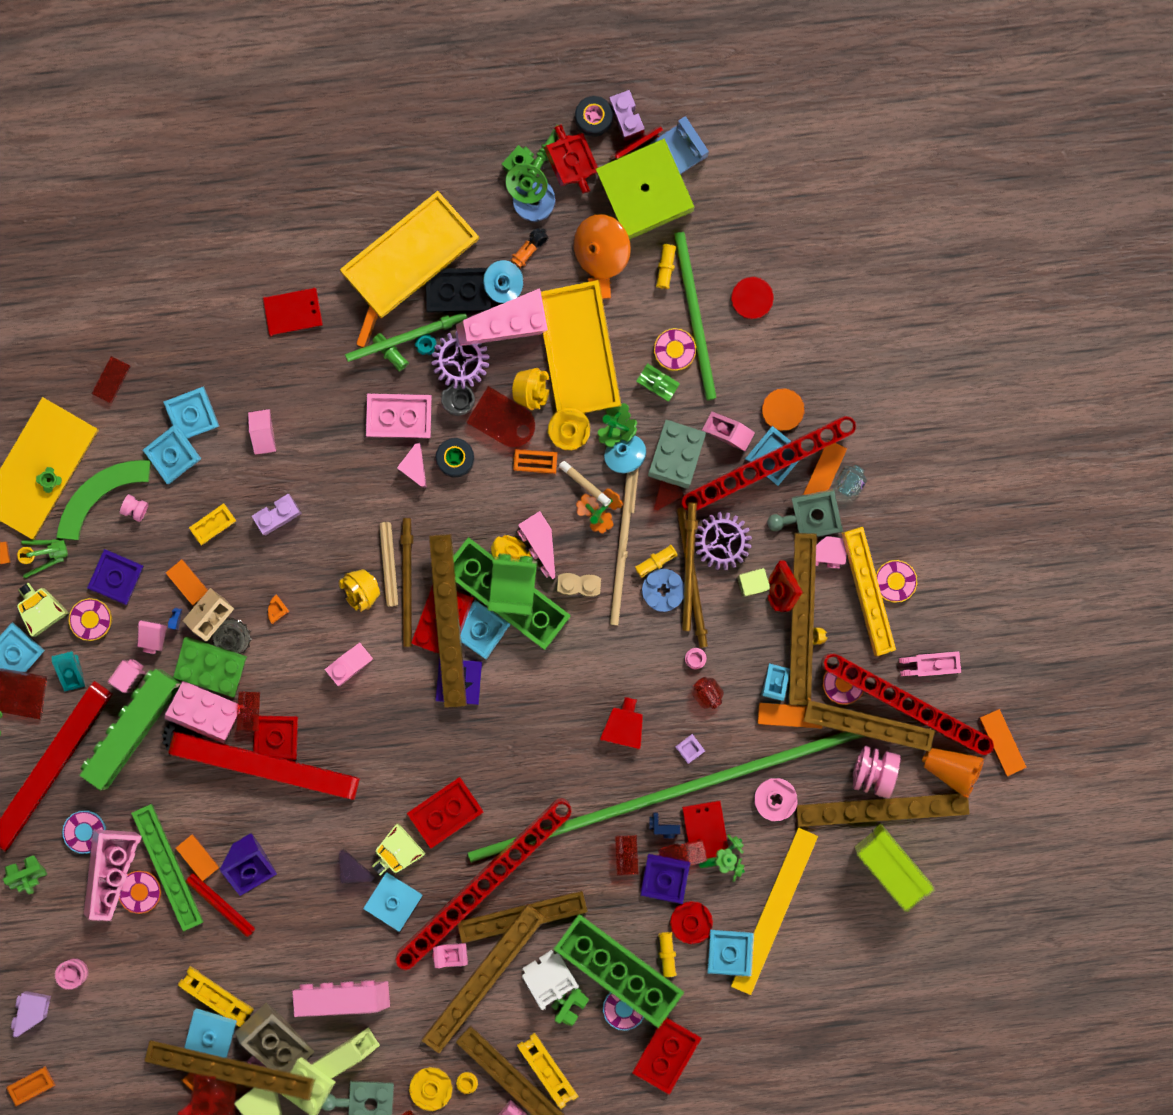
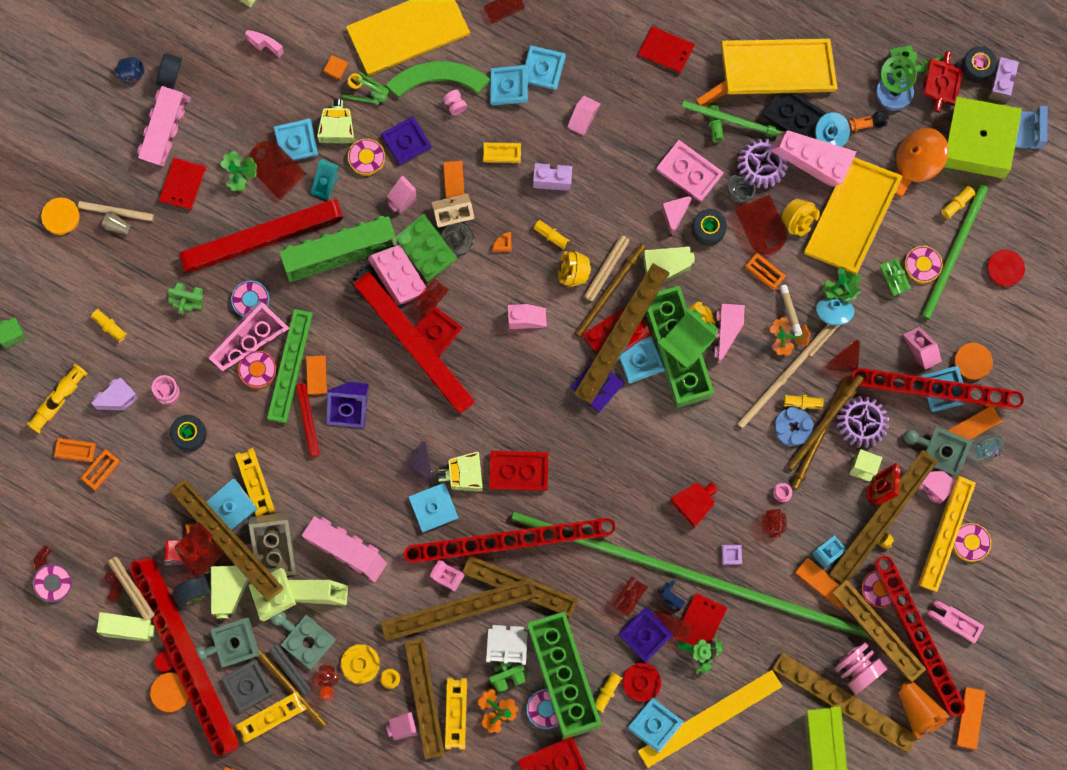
camera: 35 degrees right, 10 degrees down
bright green plate [36,467,62,493] -> none
bright pink brick [108,659,145,693] -> none
blue tile [167,608,183,630] -> none
teal plate [415,334,437,355] -> none
yellow tile [548,408,591,450] -> none
tan brick [557,573,601,597] -> none
red container [610,127,663,160] -> none
sand green plate [648,420,706,489] -> none
bright pink plate [754,778,797,821] -> none
none -> orange tile [80,449,121,491]
none -> black wheel [170,415,207,452]
none -> orange plant [477,689,518,733]
none -> yellow axle [534,220,570,250]
none -> yellowish green slope [643,247,695,285]

